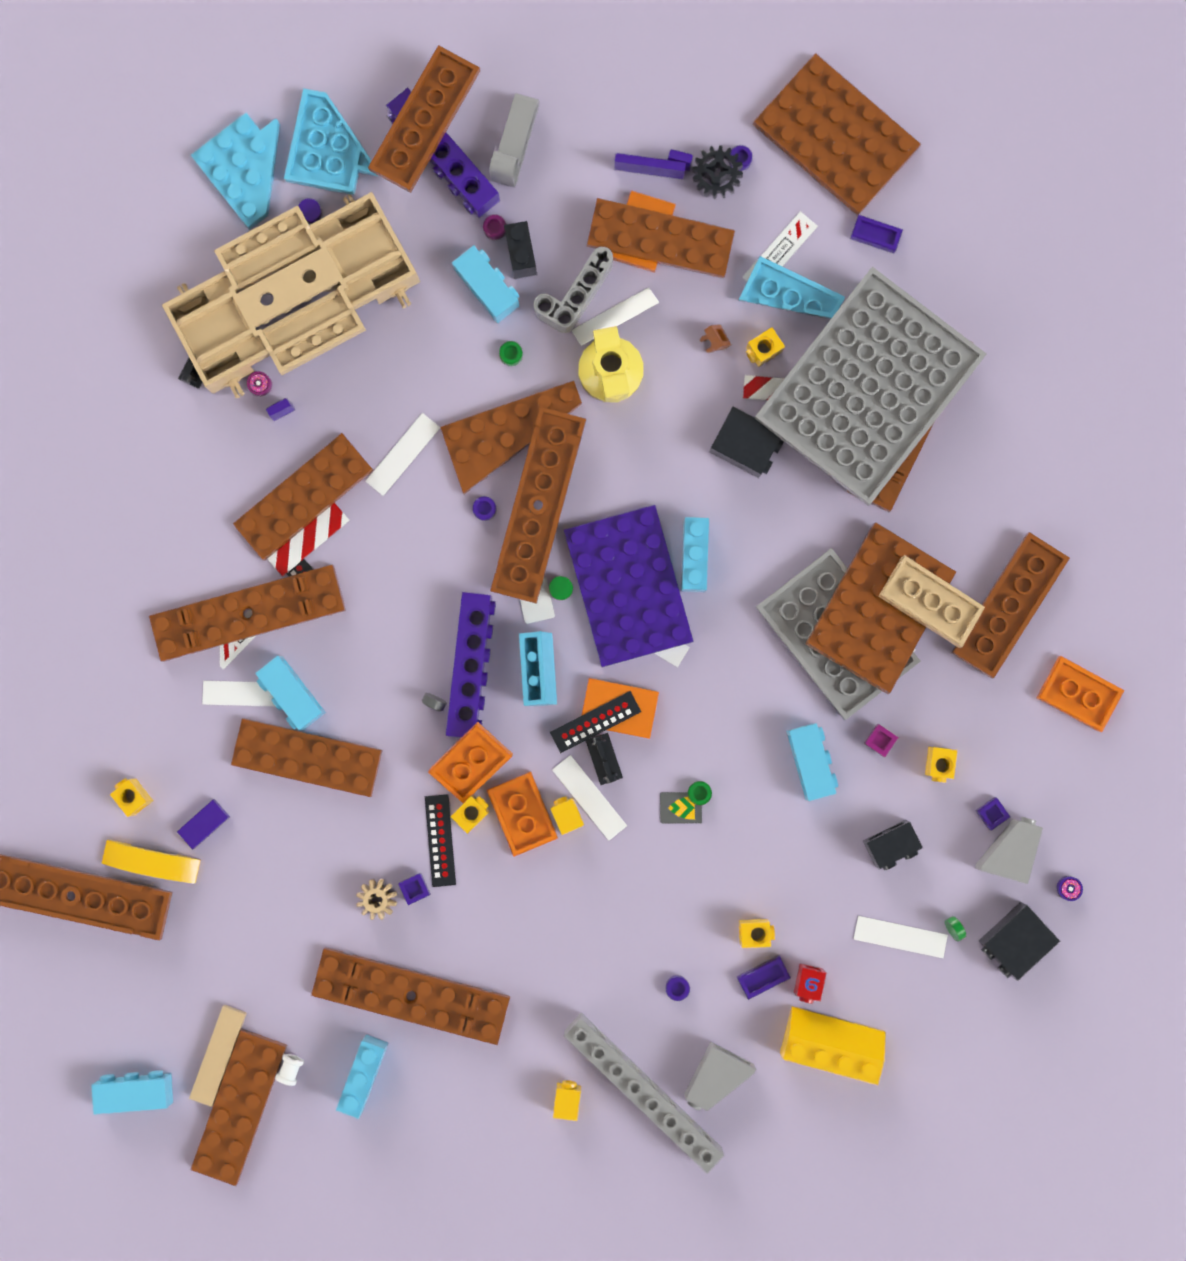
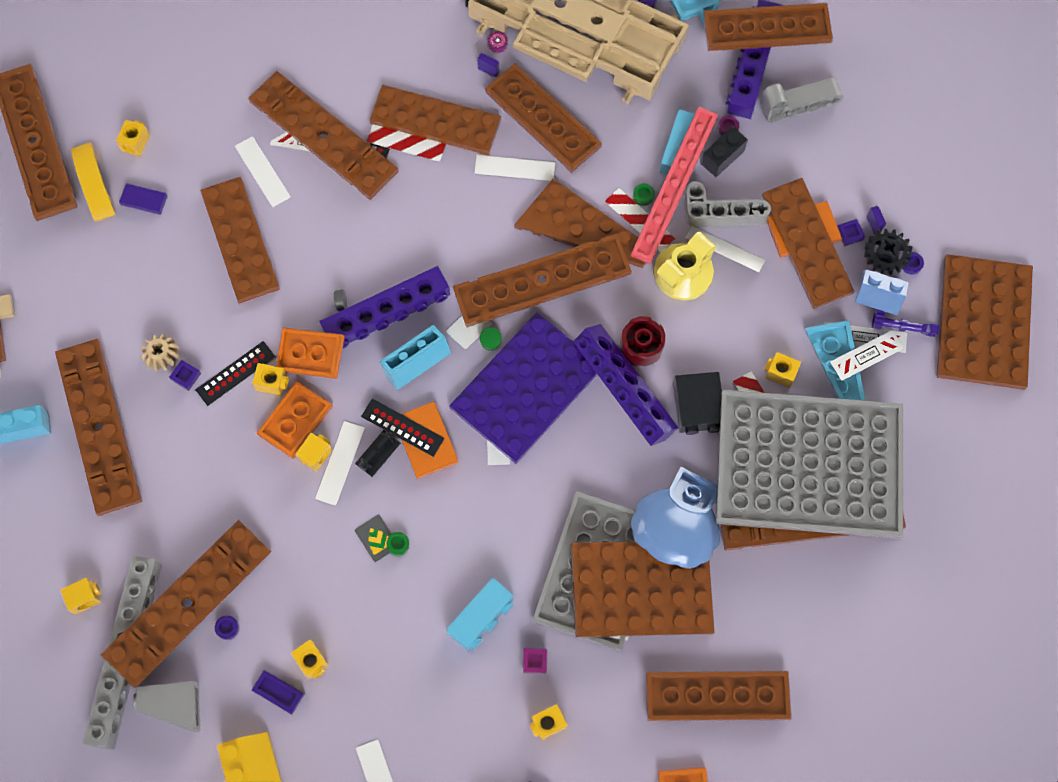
camera: 50 degrees right, 15 degrees down
medium azure brick [255,656,326,730] -> none
dark purple tile [472,496,497,521] -> none
dark purple tile [614,153,686,179] -> none
medium azure brick [681,517,709,592] -> none
dark orange tile [700,325,732,353] -> none
red brick [794,964,827,1004] -> none
dark purple tile [850,215,903,254] -> none
black brick [863,820,923,870] -> none
tan tile [879,555,985,648] -> none
none -> dark orange piece [100,520,271,689]
none -> dark orange plate [485,63,602,173]
none -> dark purple brick [573,324,679,446]
none -> sticker [605,188,676,252]
none -> dark red brick [620,316,666,366]
none -> coral tile [631,107,718,264]
none -> medium blue animal [631,467,720,569]
none -> white sticker [830,330,904,381]
none -> dark purple tile [837,219,865,247]
none -> medium blue slope [855,270,909,315]
none -> dark purple piece [872,310,939,337]

